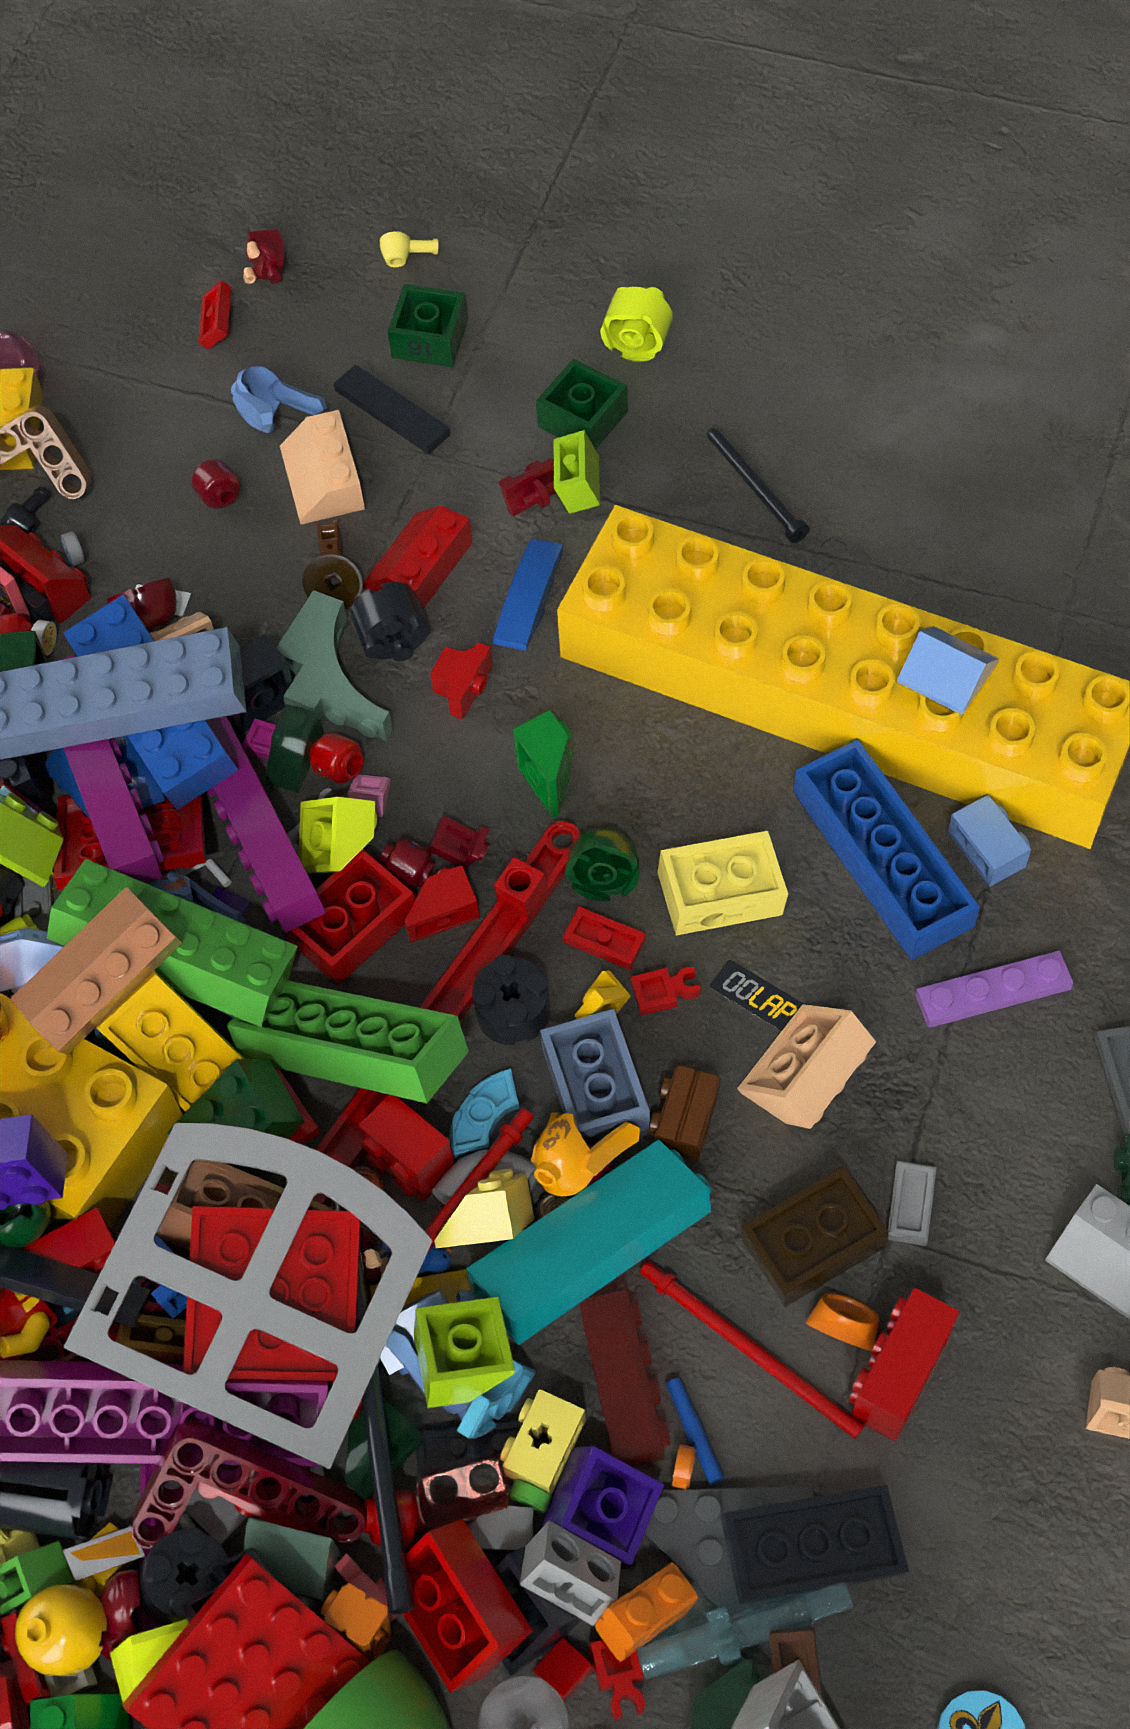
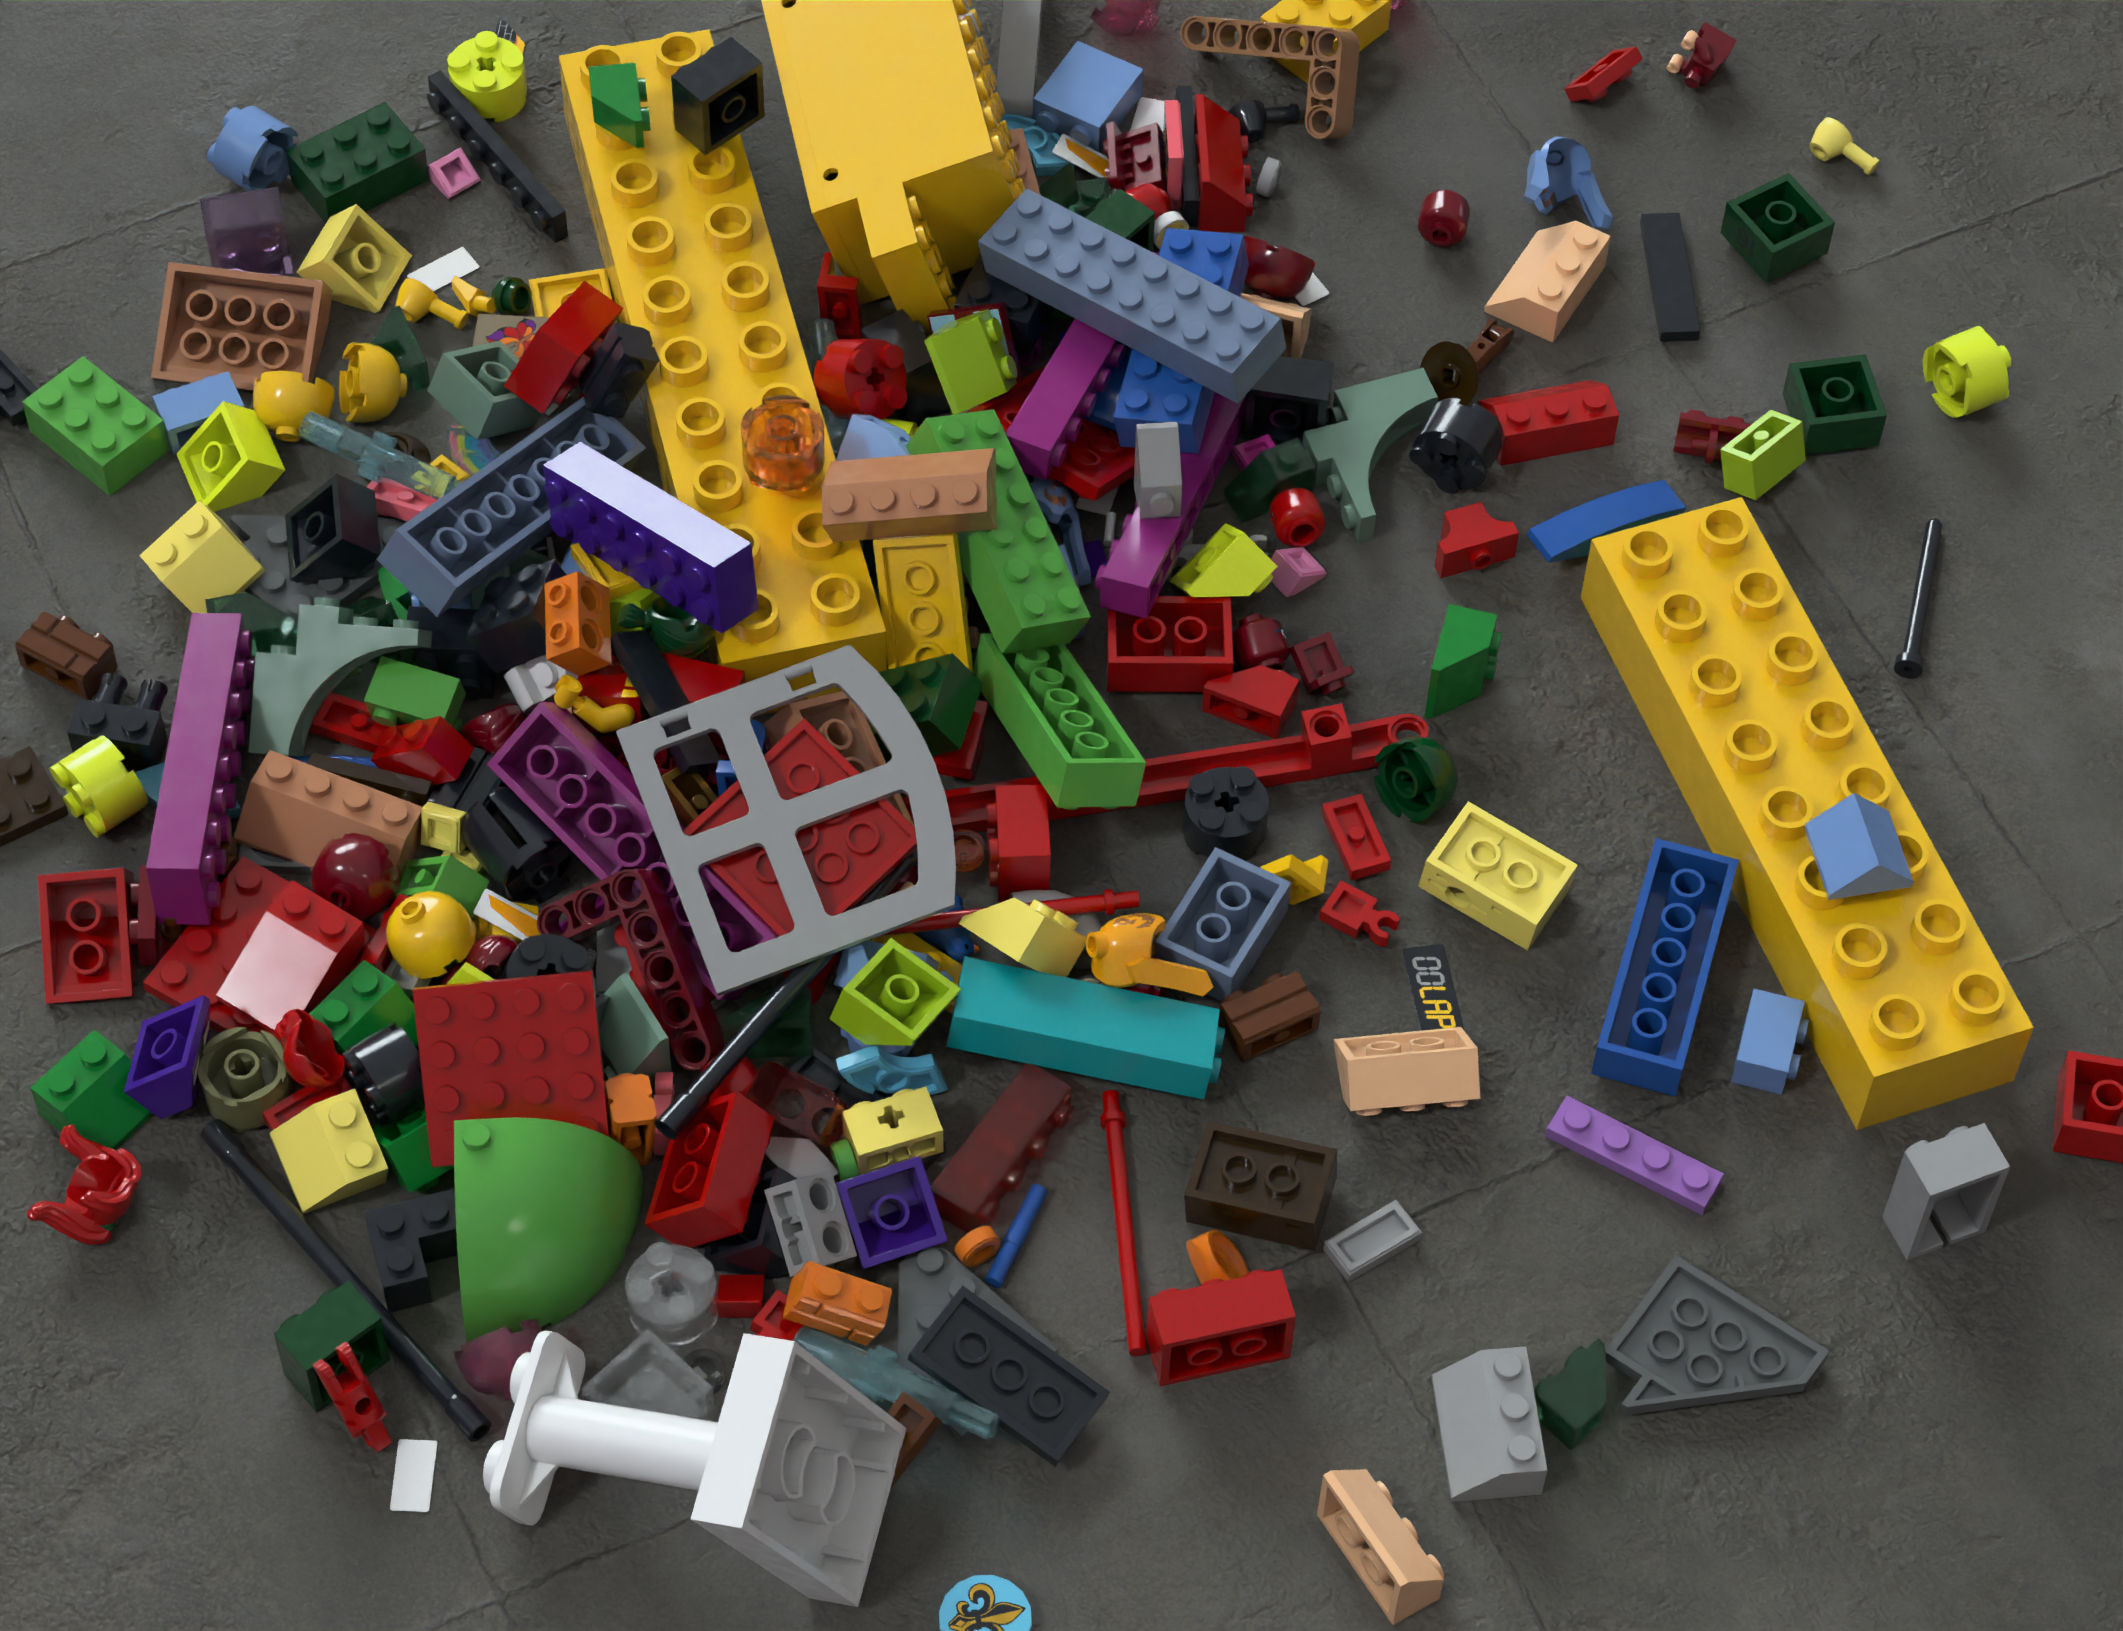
camera: 40 degrees right, 5 degrees down
medium azure tile [449,1069,519,1160] -> none
none -> light grey slope [1134,422,1182,519]

